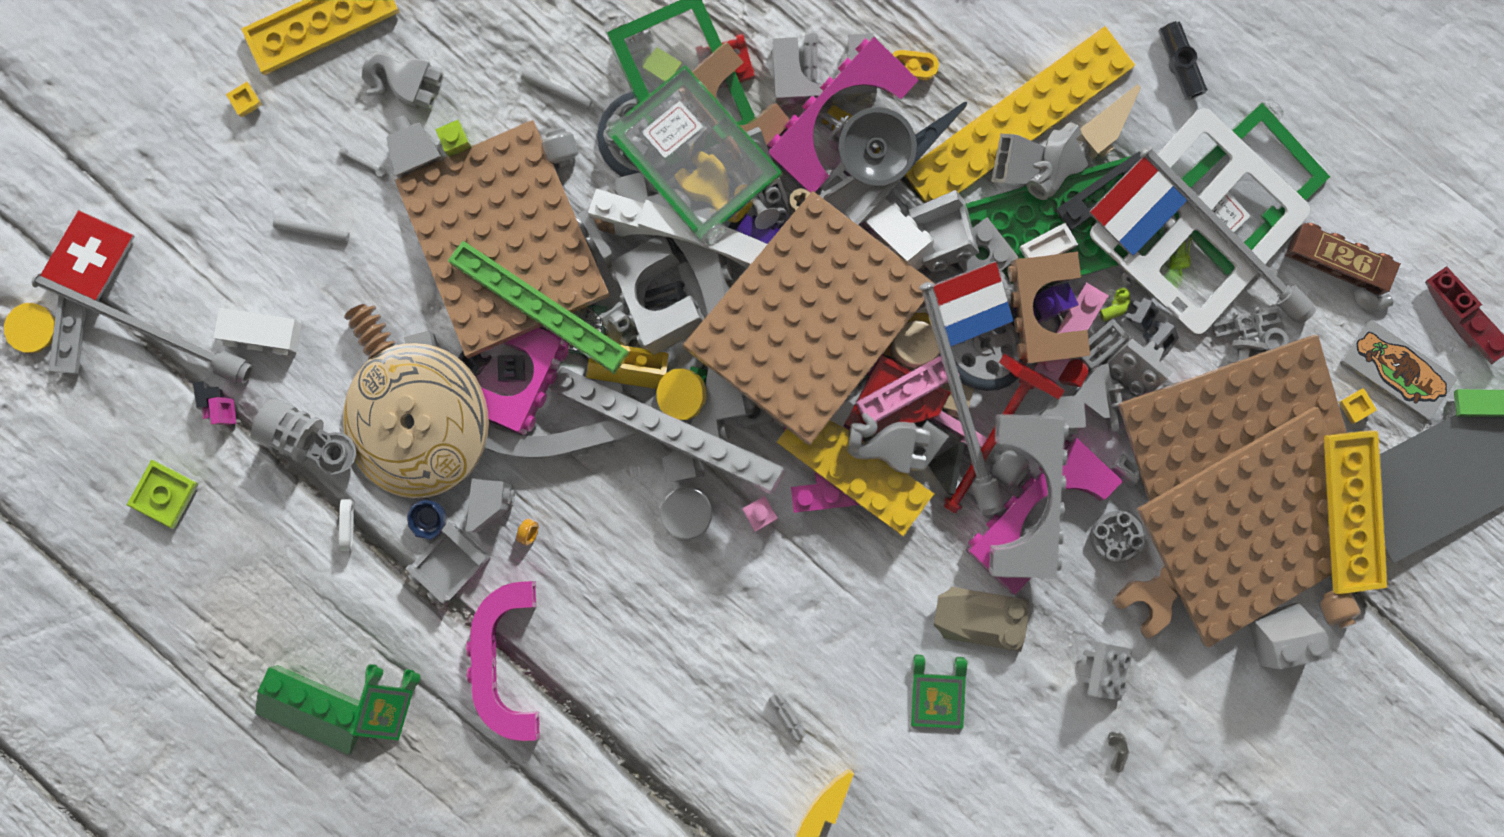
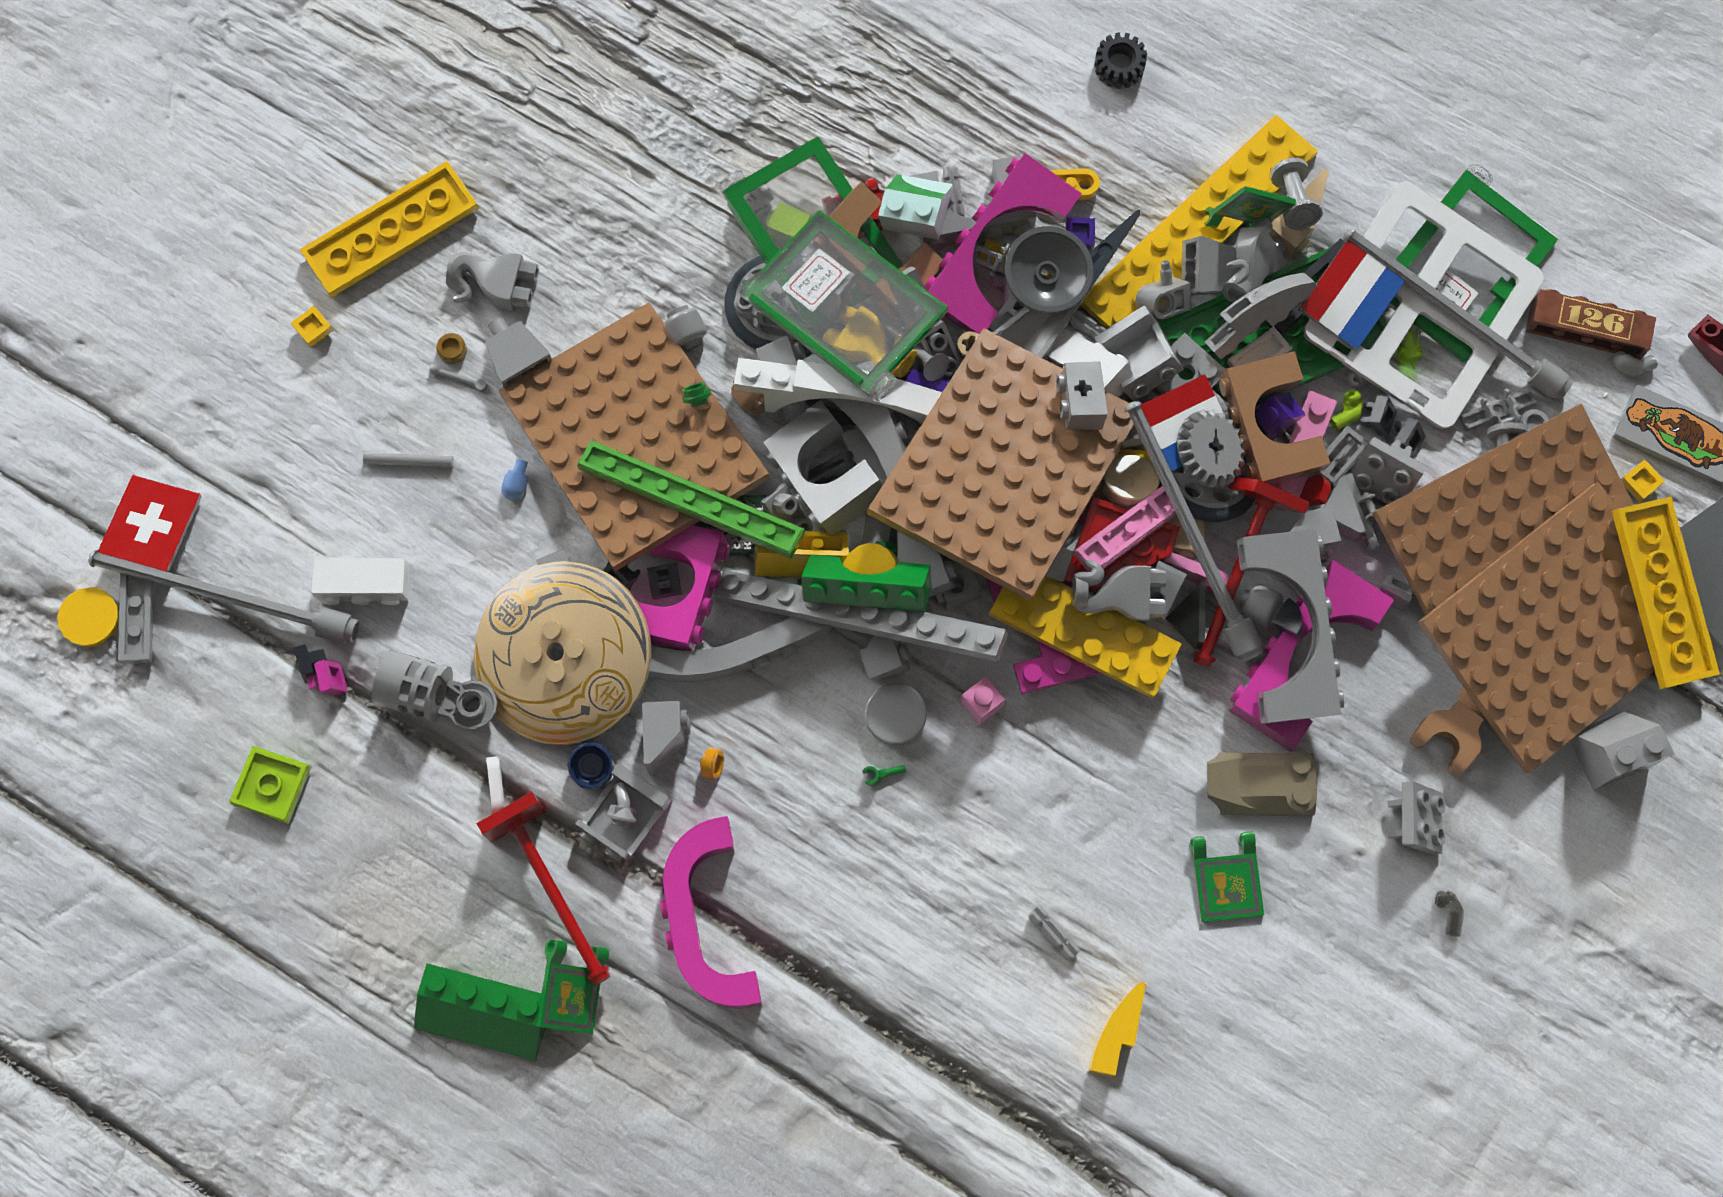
camera: 15 degrees left, 10 degrees down
medium nougat piece [344,304,396,360] -> none
lime brick [435,119,472,157] -> none
light grey bar [520,70,593,109] -> none
light grey plate [578,210,615,268] -> none
light grey tile [1090,511,1145,563] -> none
black piece [1158,21,1208,100] -> none
medium nougat head [1320,591,1360,629] -> none
none -> pearl gold tile [436,333,467,364]
none -> red tile [476,792,611,986]
none -> medium blue cylinder [501,459,528,501]
none -> light grey plate [606,782,637,827]
none -> green plate [682,382,712,407]
none -> green arch [801,555,932,612]
none -> green hand [862,765,906,787]
none -> light aqua slope [878,174,953,240]
none -> light grey brick [1056,361,1108,430]
none -> dark purple plate [1065,217,1095,250]
none -> light grey piece [1135,260,1191,319]
none -> light grey gear [1177,409,1247,488]
none -> green flag [1204,186,1296,228]
none -> light grey slope [1205,273,1318,359]
none -> light grey hose [1270,158,1323,230]
none -> black tile [1271,598,1303,639]

